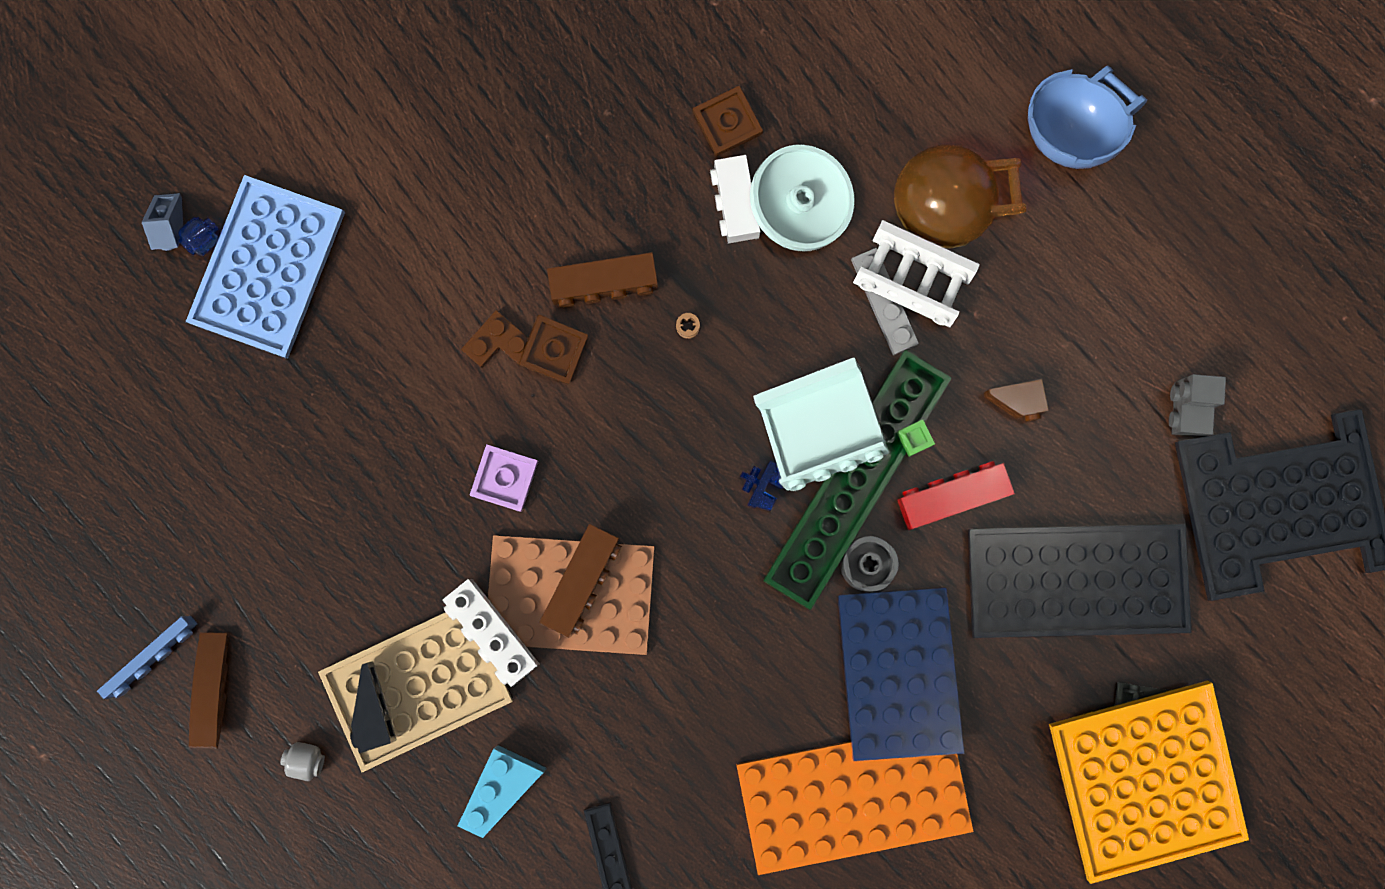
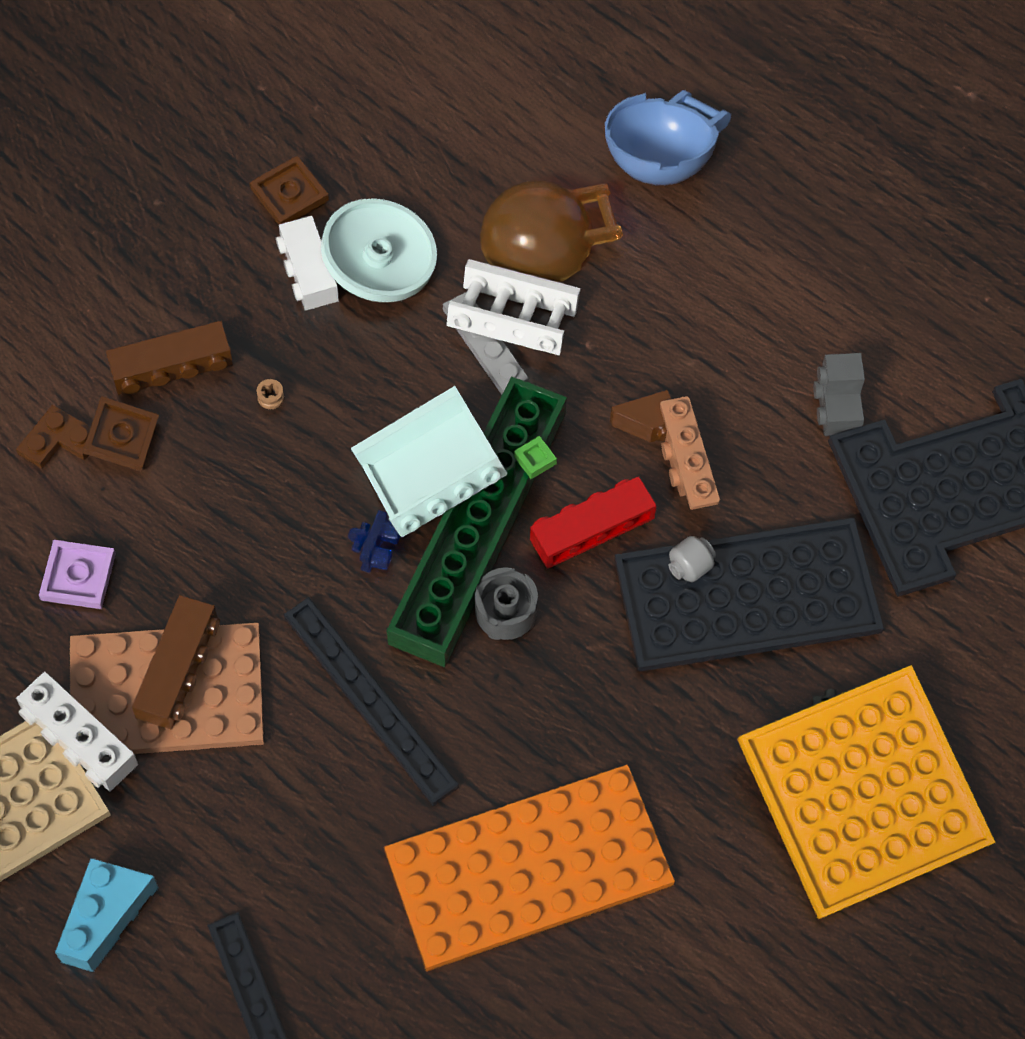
camera: 10 degrees left, 20 degrees down
dark blue plate [838,588,964,761] -> none
none -> black tile [284,597,459,806]
none -> nougat bracket [660,396,720,510]
none -> light grey head [668,536,716,582]

